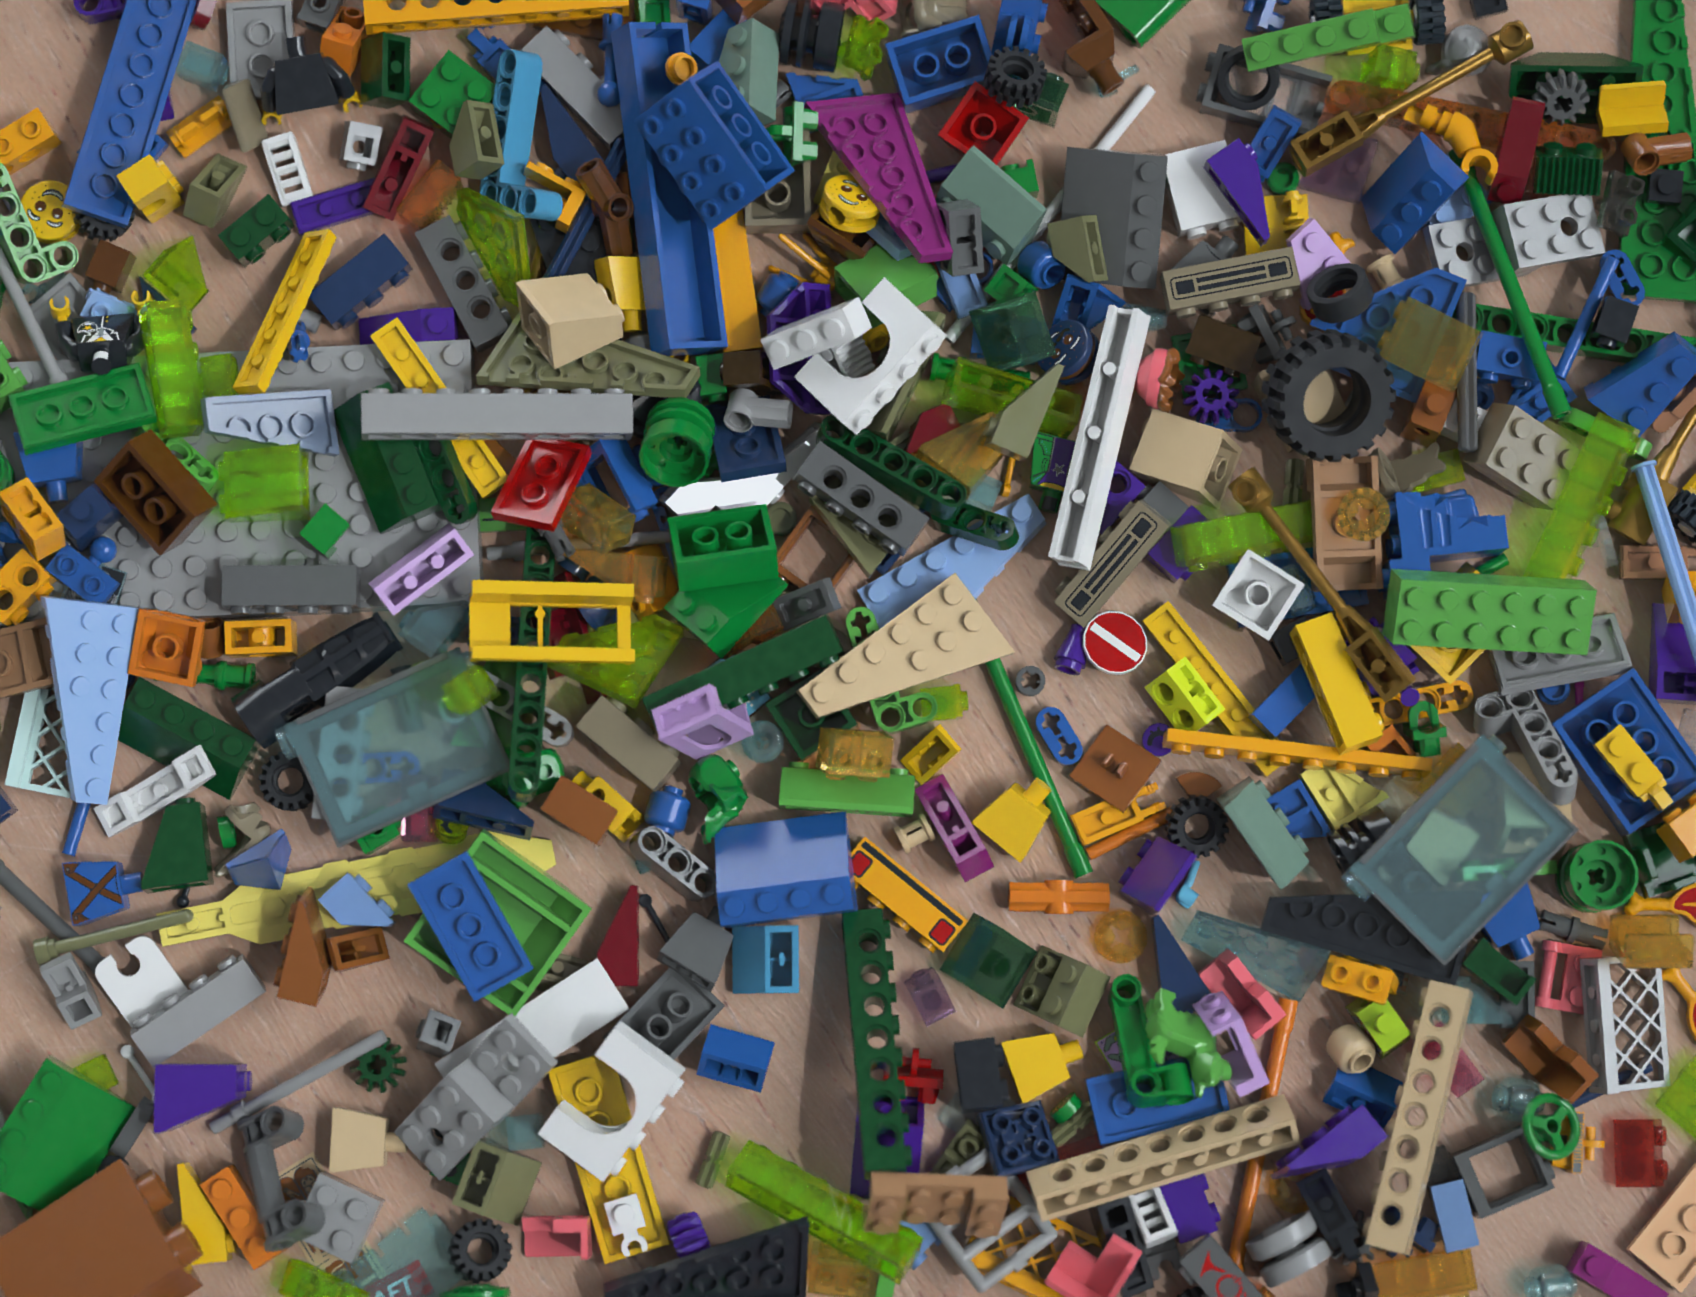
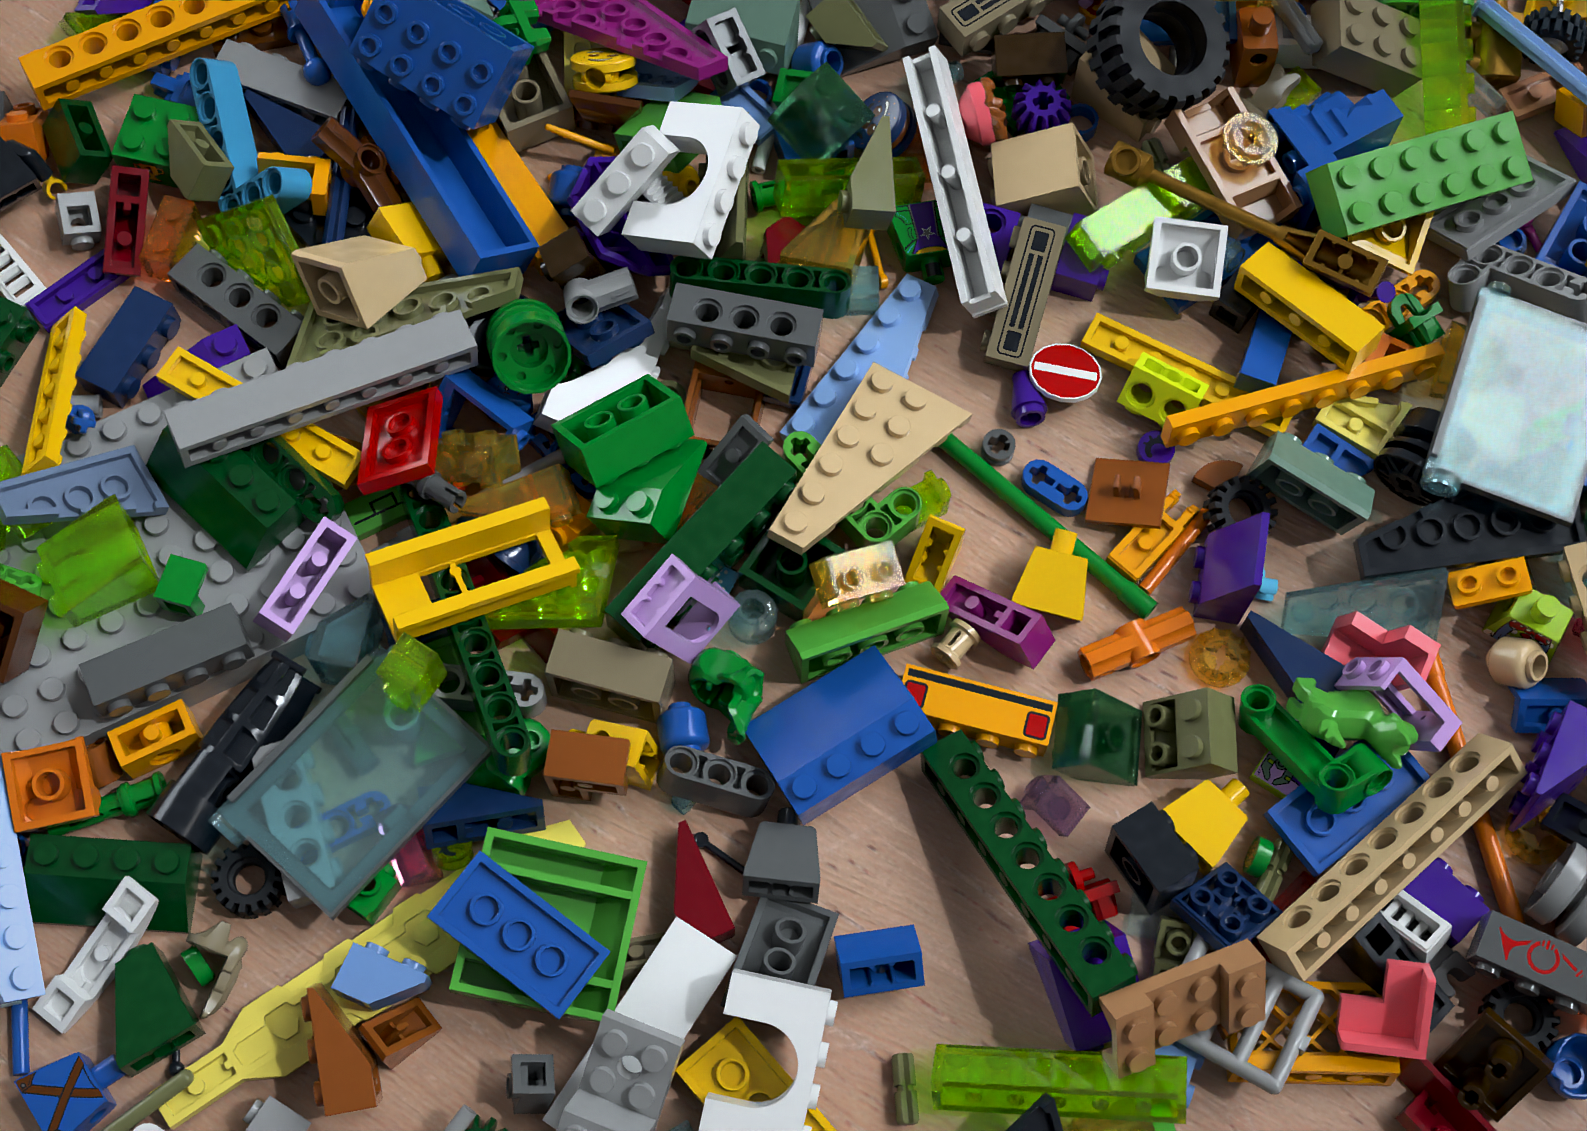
camera: 25 degrees left, 15 degrees down
blue slope [225,829,292,890] -> none
green brick [696,353,728,404] -> none
dark azure slope [732,925,799,994] -> none
dark green beam [931,499,1019,550] -> none
blue slope [1051,274,1127,330] -> none

